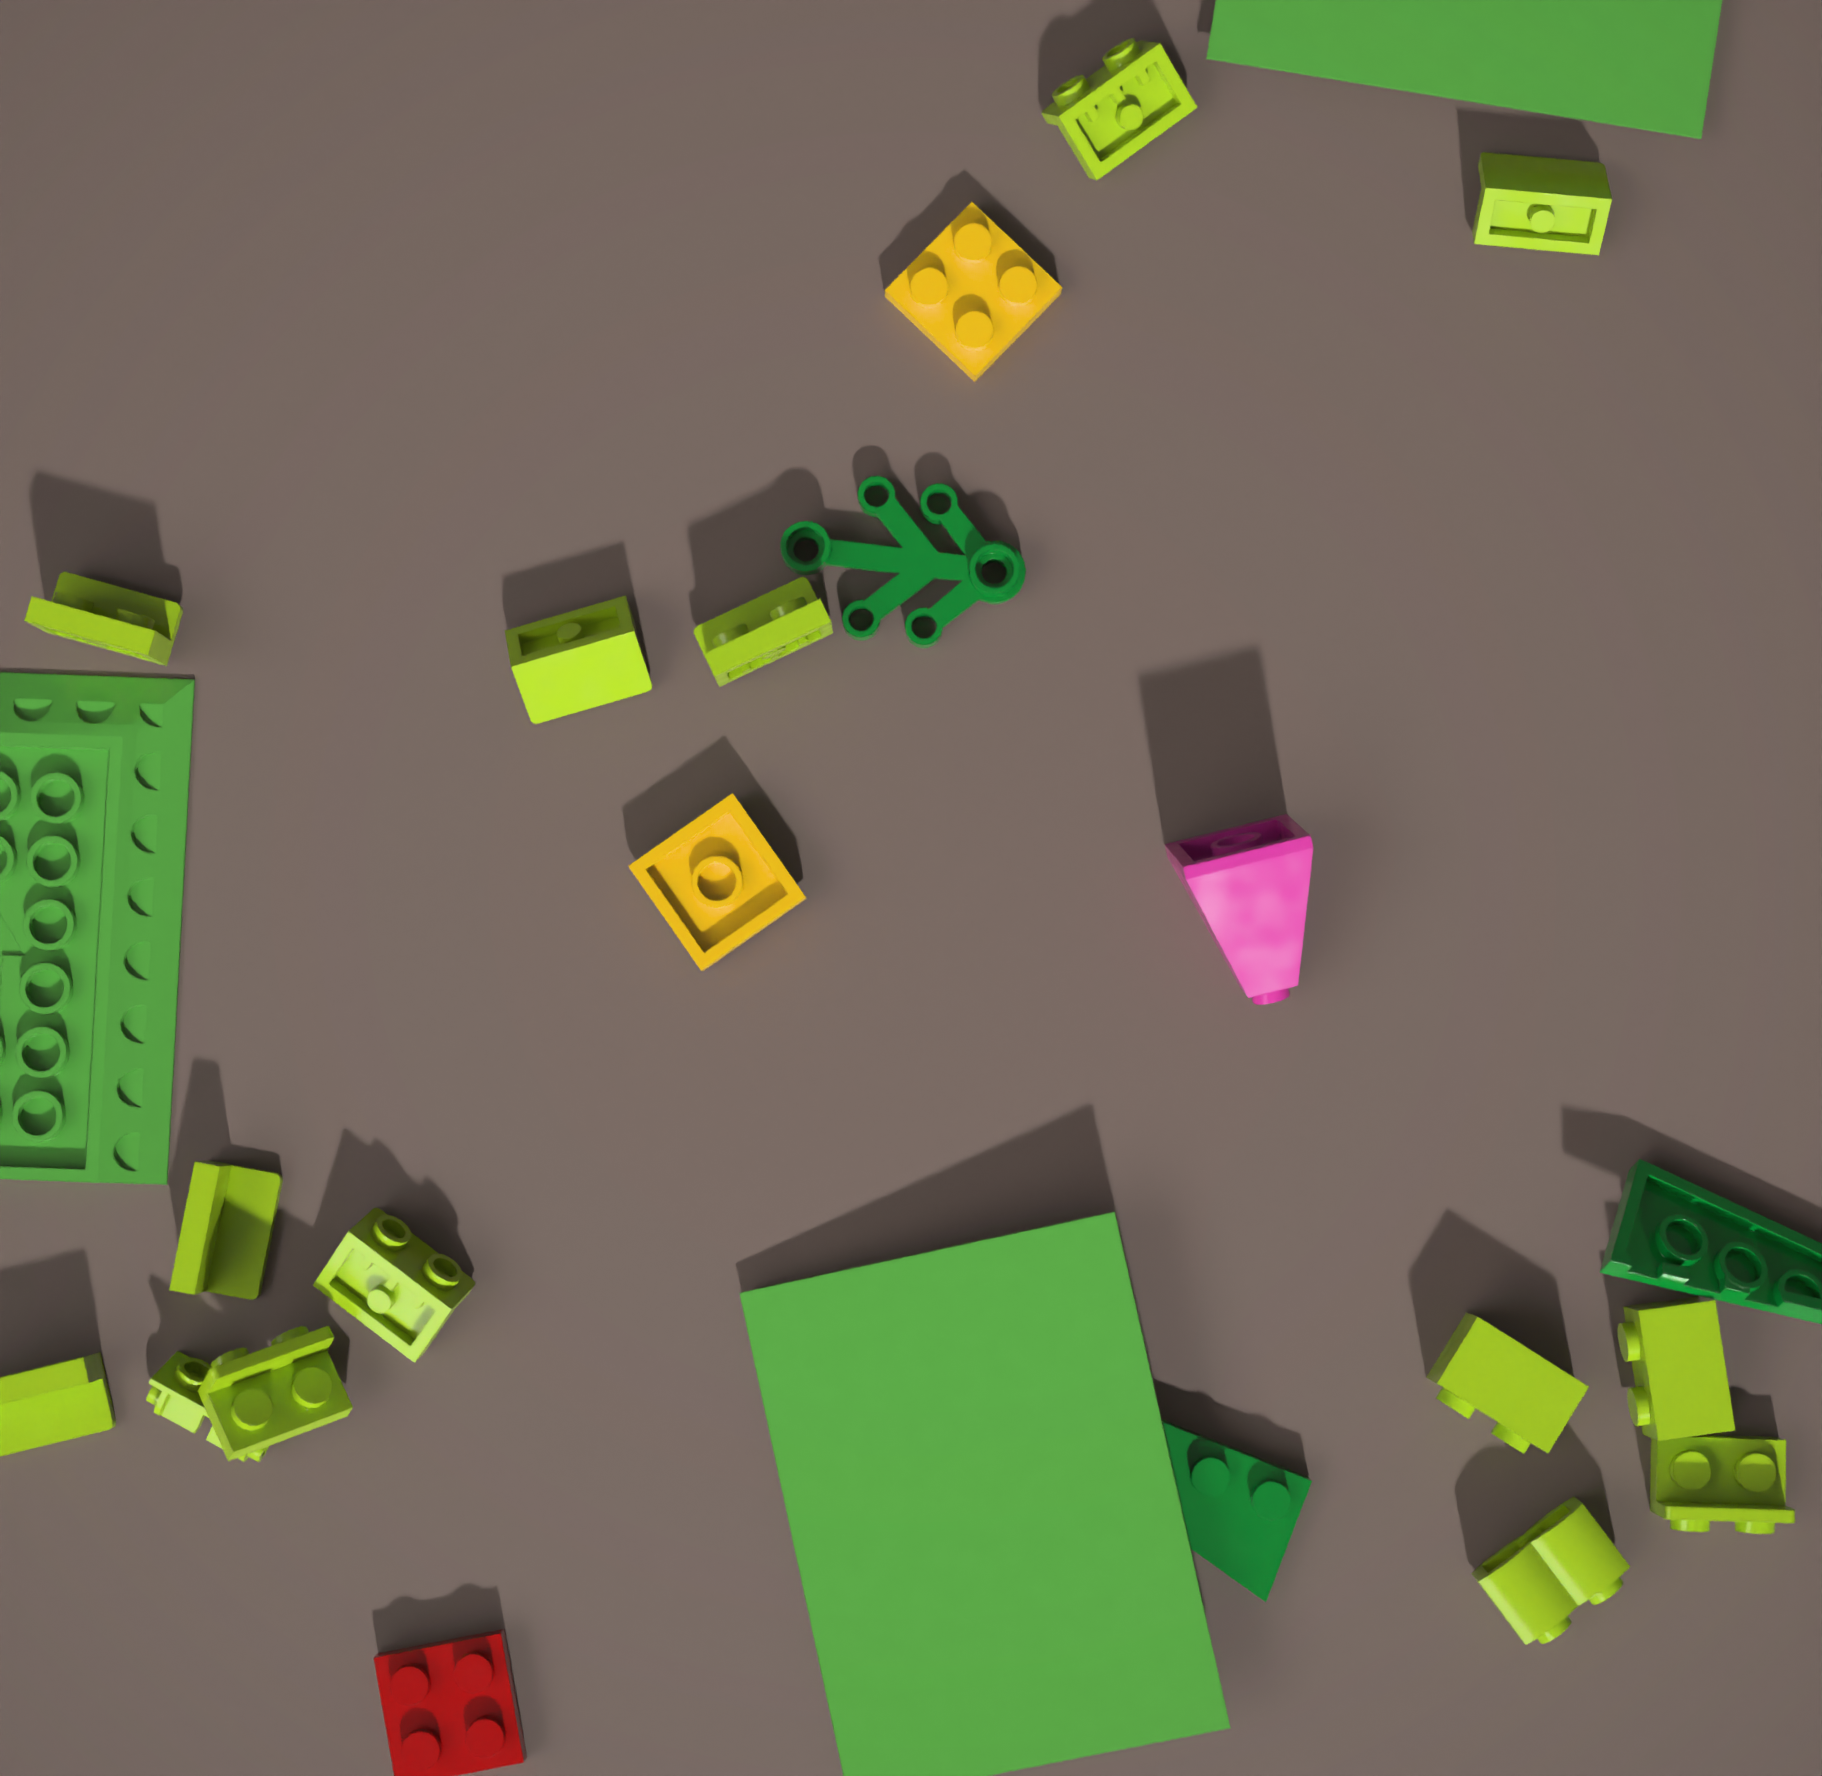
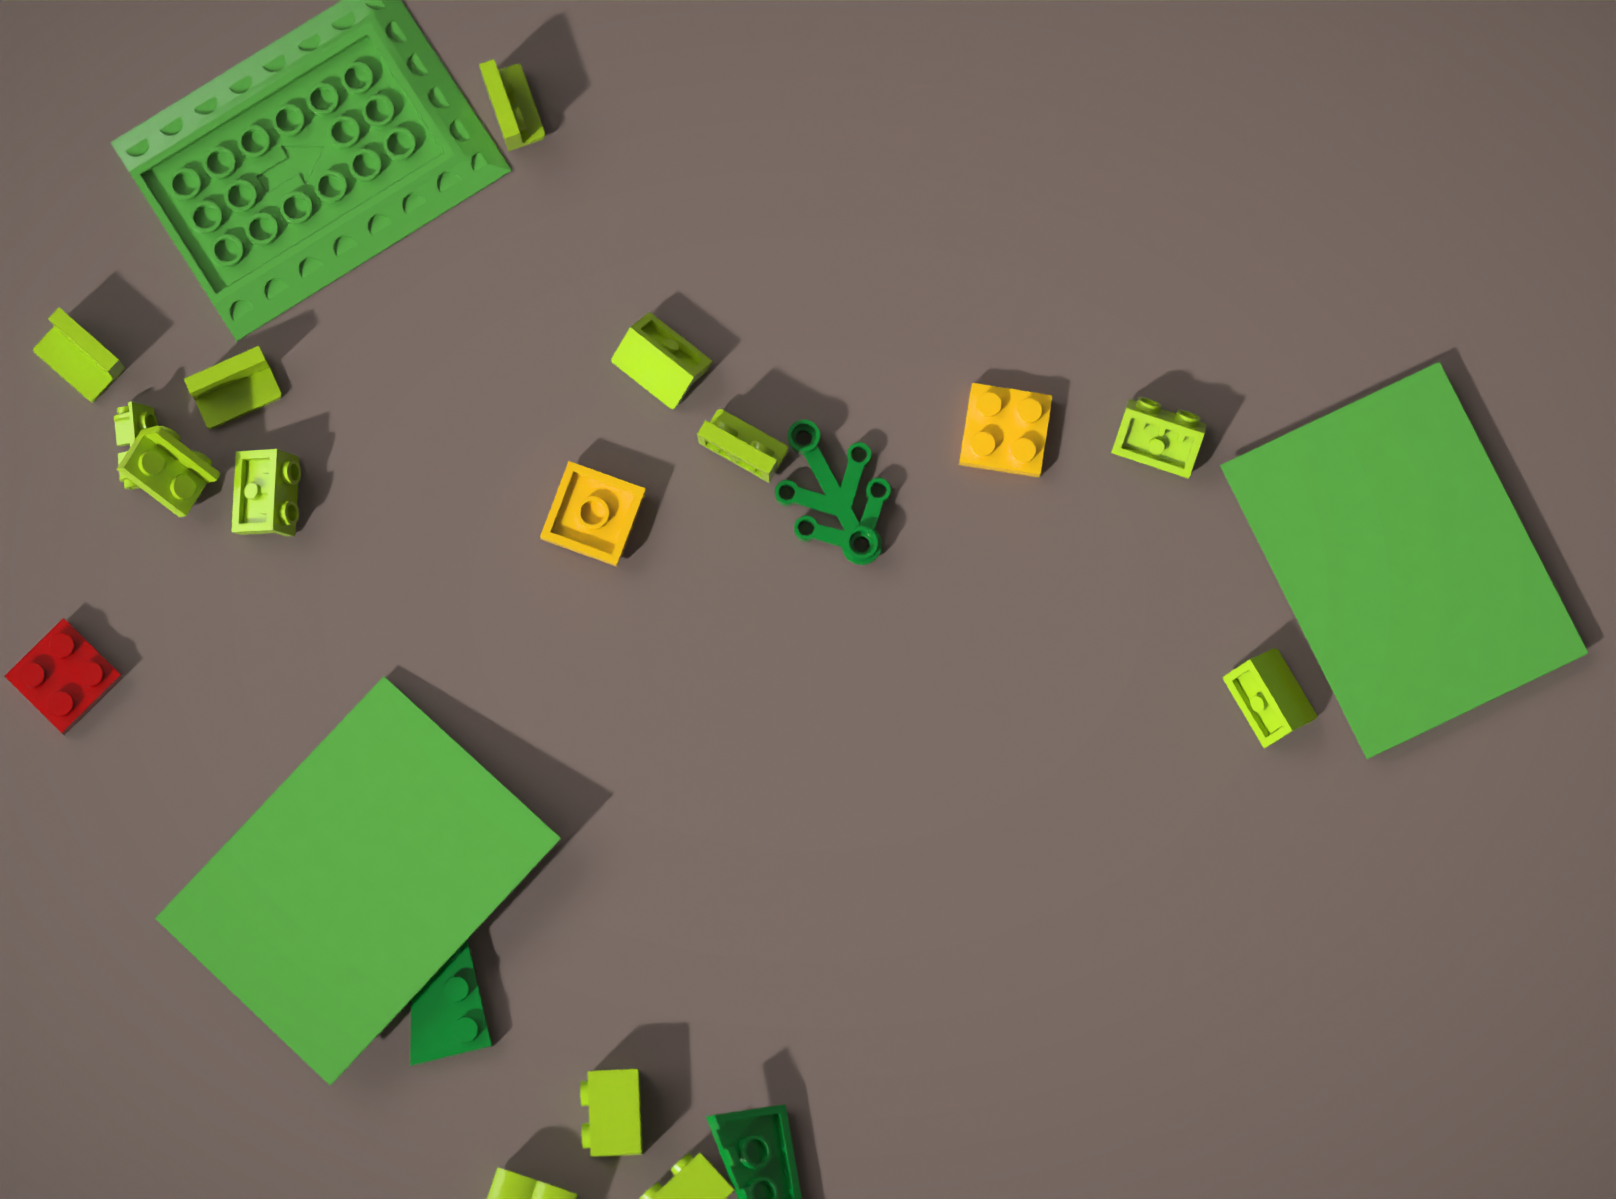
camera: 55 degrees right, 5 degrees down
slope [1164,814,1313,1005] -> none

